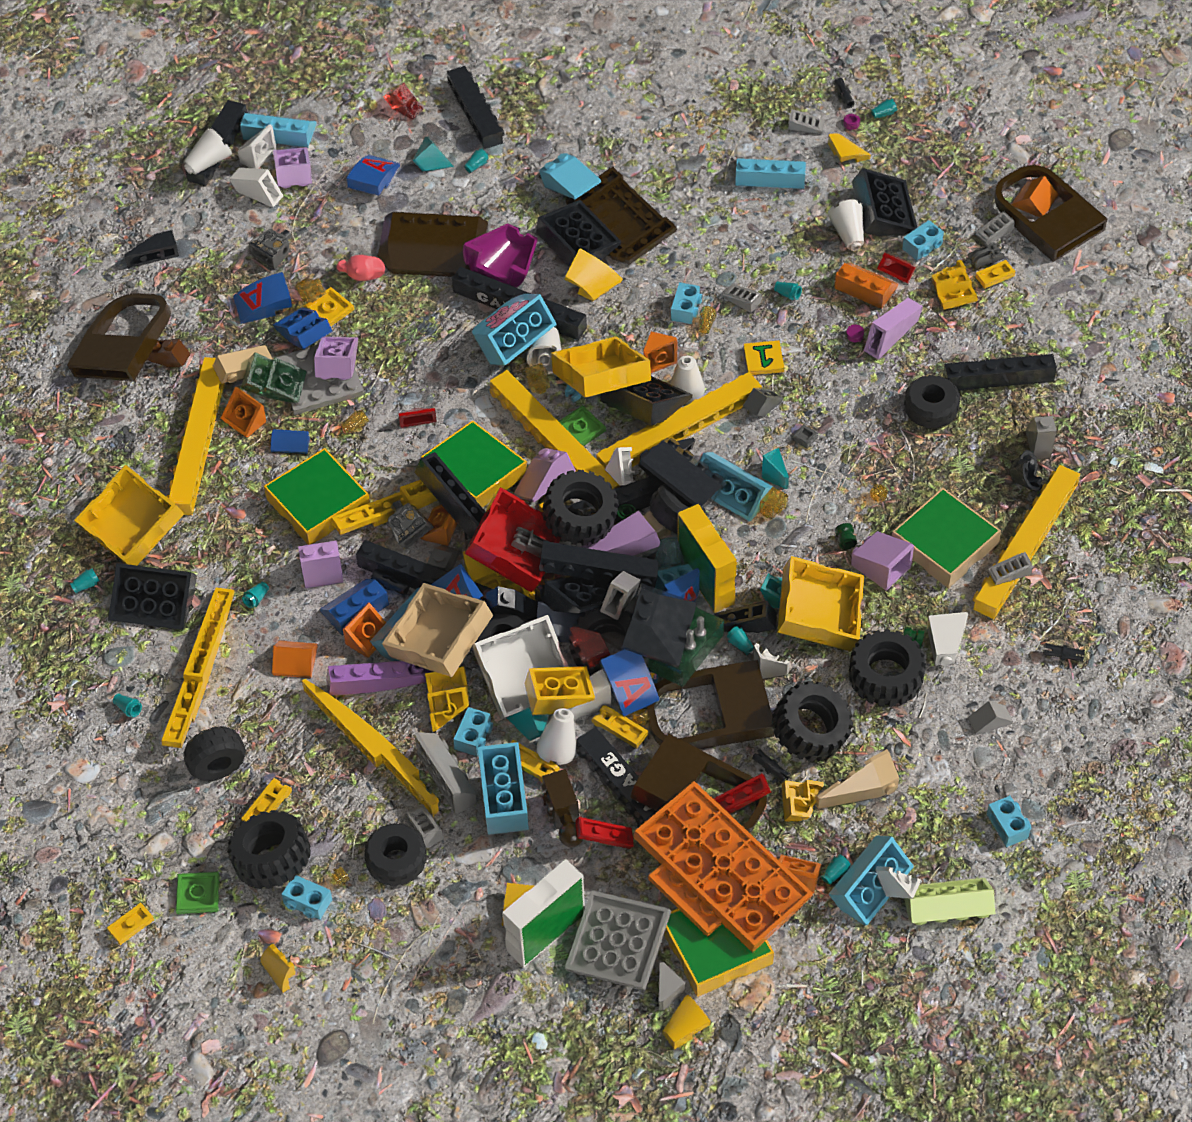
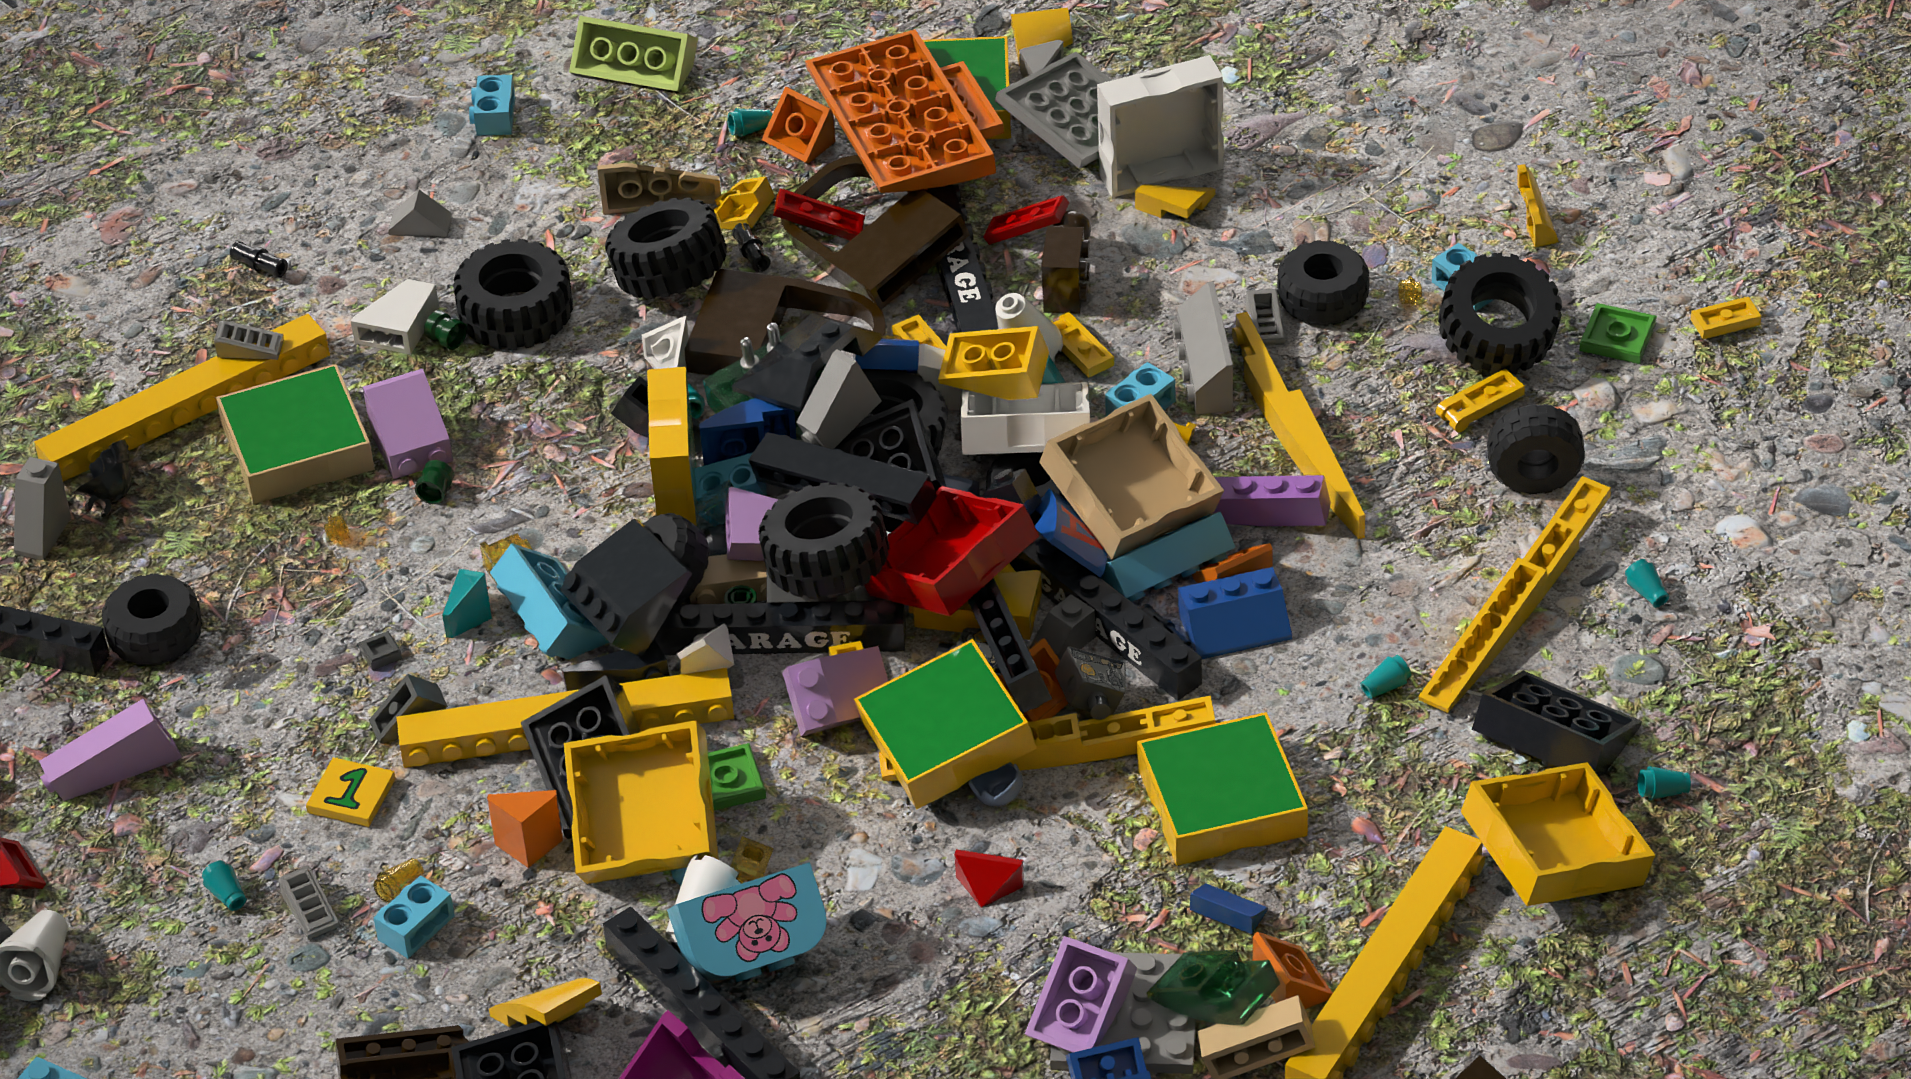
camera: 155 degrees left, 10 degrees down
orange slope [272,640,318,678] -> none
lavender slope [298,541,344,588] -> none
clear yellow cone [341,409,369,434] -> none
medium azure brick [478,742,529,835] -> none
yellow brick [489,370,621,490] -> none
dark grey arm [511,527,549,558] -> none
clear red slope [569,627,611,668] -> none
white cone [669,356,705,405] -> none
teal slope [760,573,782,608] -> none
yellow tile [777,556,864,651] -> none
medium azure slope [829,836,914,926] -> none
orange slope [835,263,899,309] -> none
magenta tile [846,324,865,342] -> none
white slope [876,866,921,899] -> none

